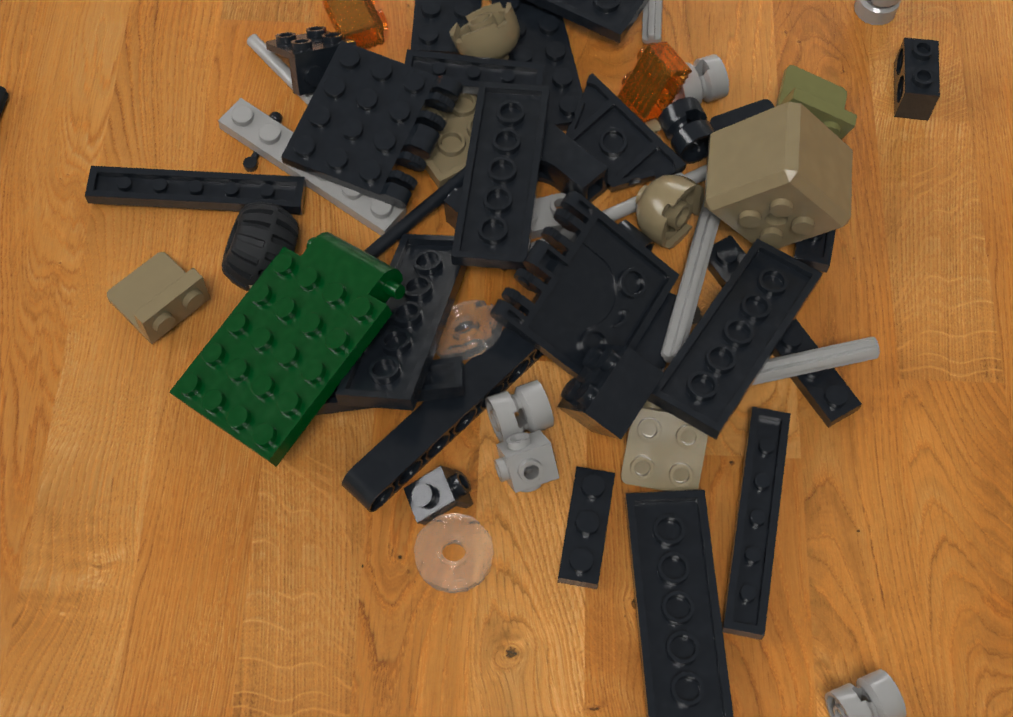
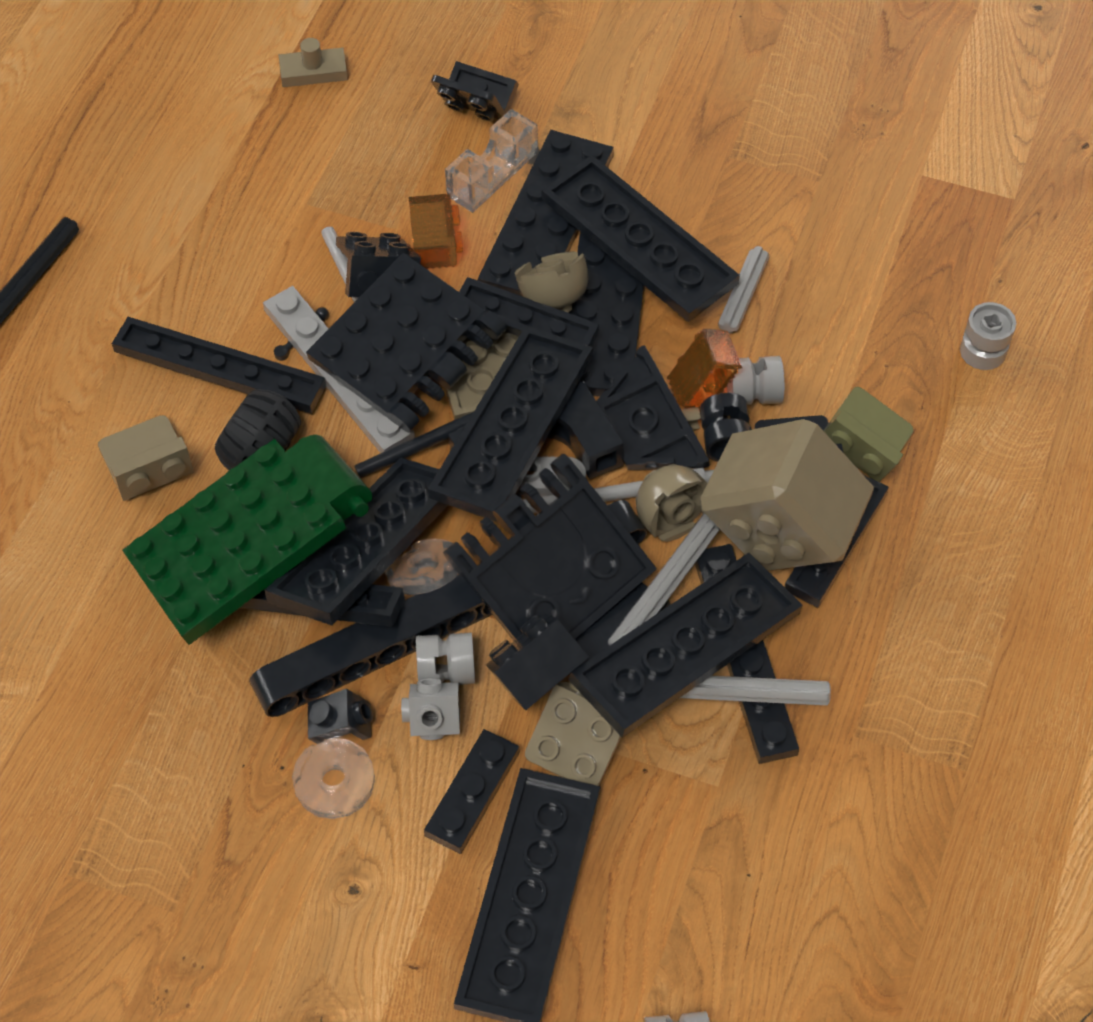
camera: 20 degrees right, 5 degrees down
black plate [722,406,791,640] -> none
black brick [894,37,940,121] -> none

